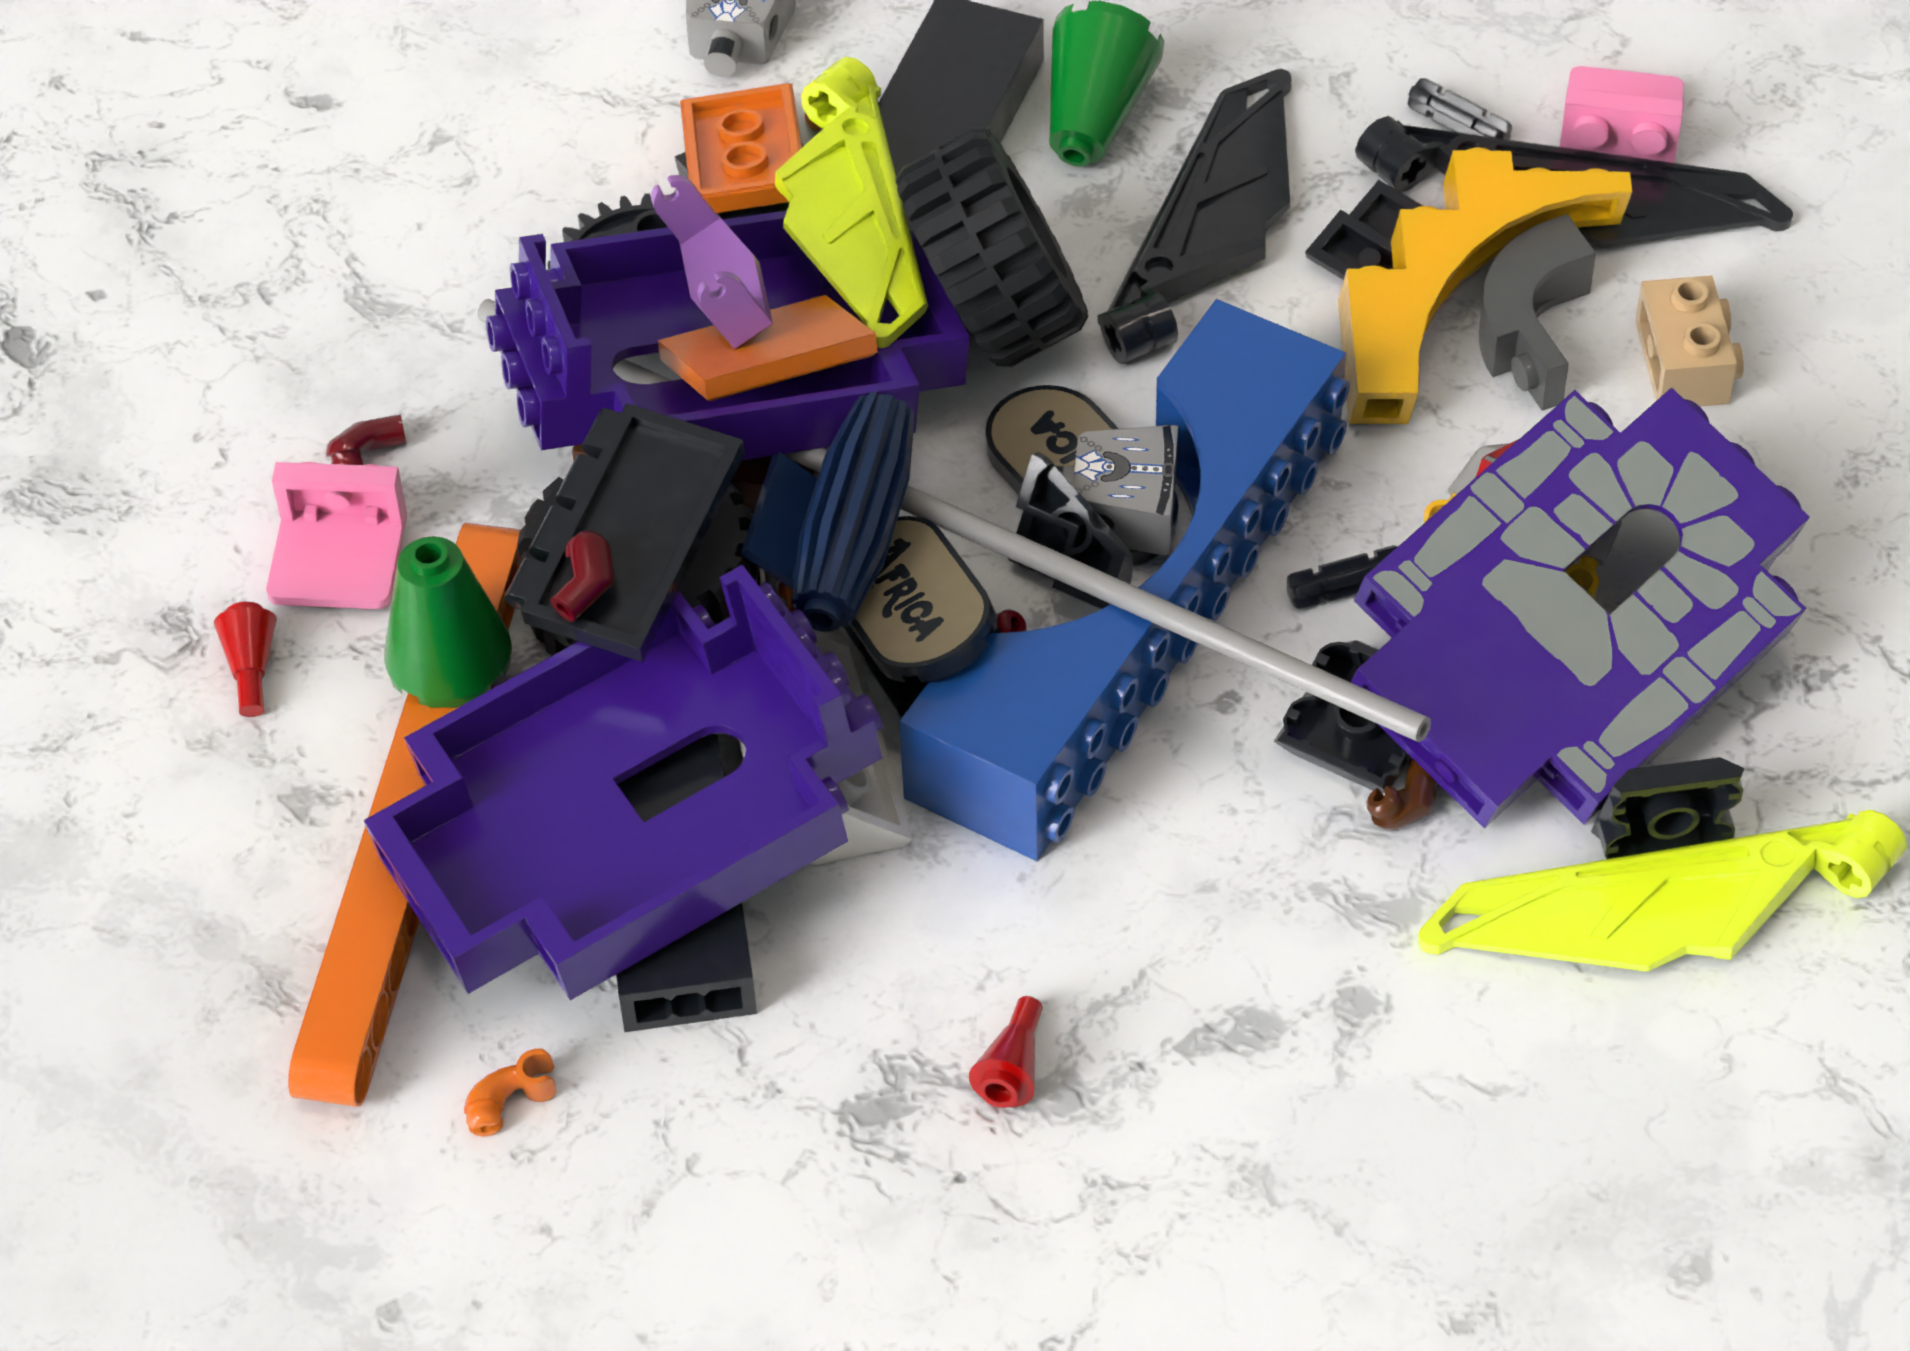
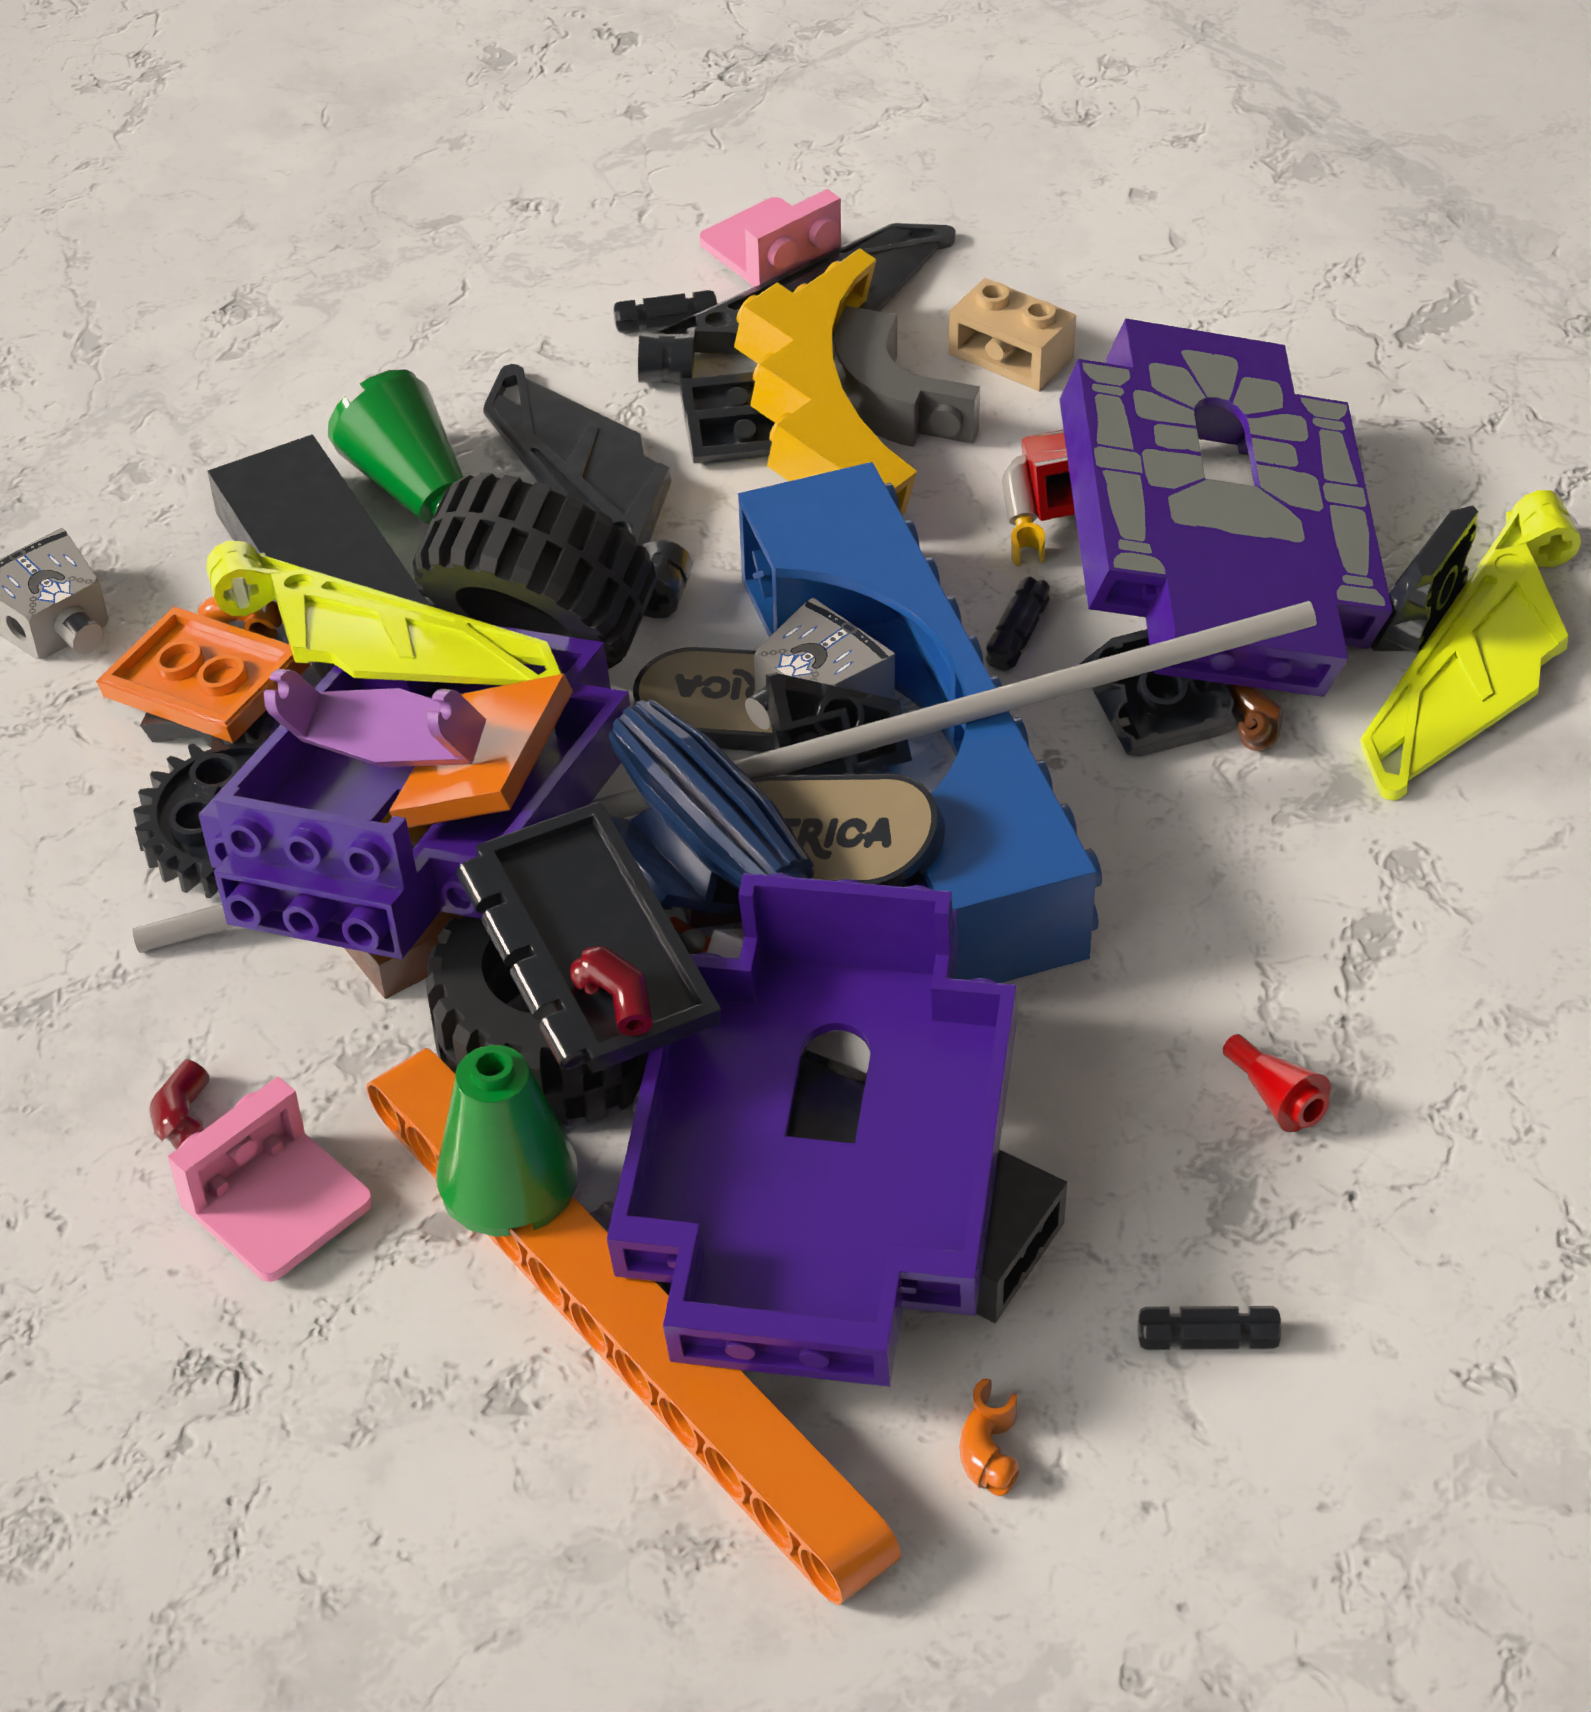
camera: 50 degrees left, 5 degrees down
red cone [214,601,277,717] -> none
none -> black axle [1137,1306,1282,1350]

